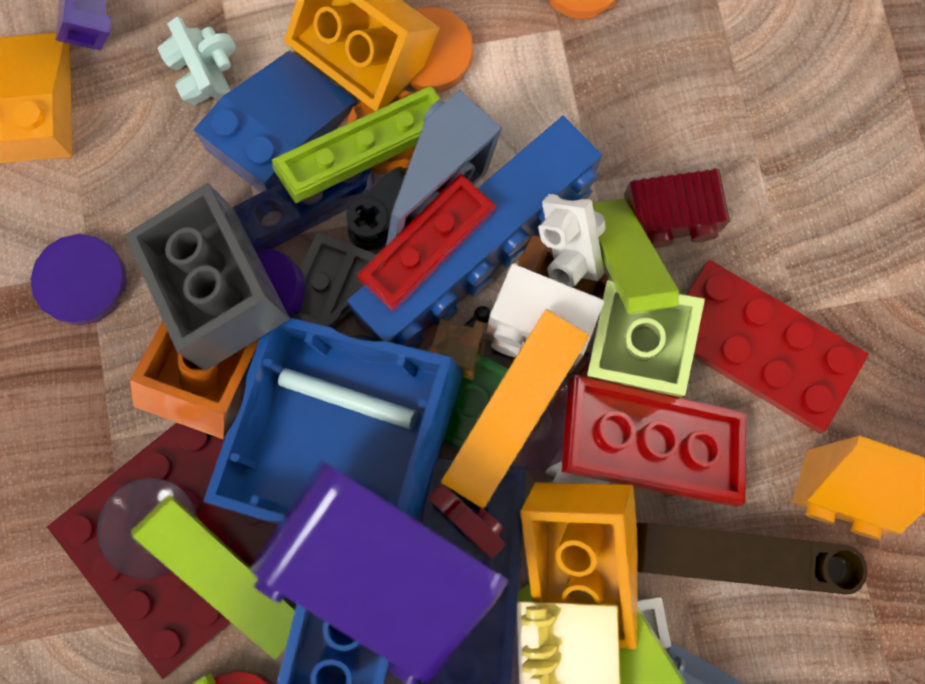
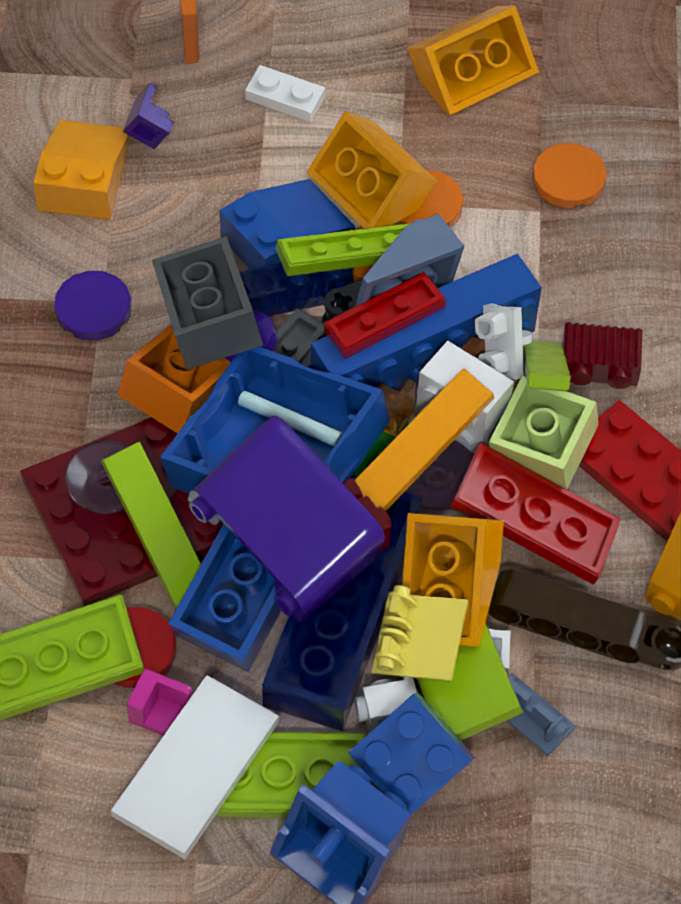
camera: 15 degrees right, 20 degrees down
light aqua hips [157,16,236,105] -> none

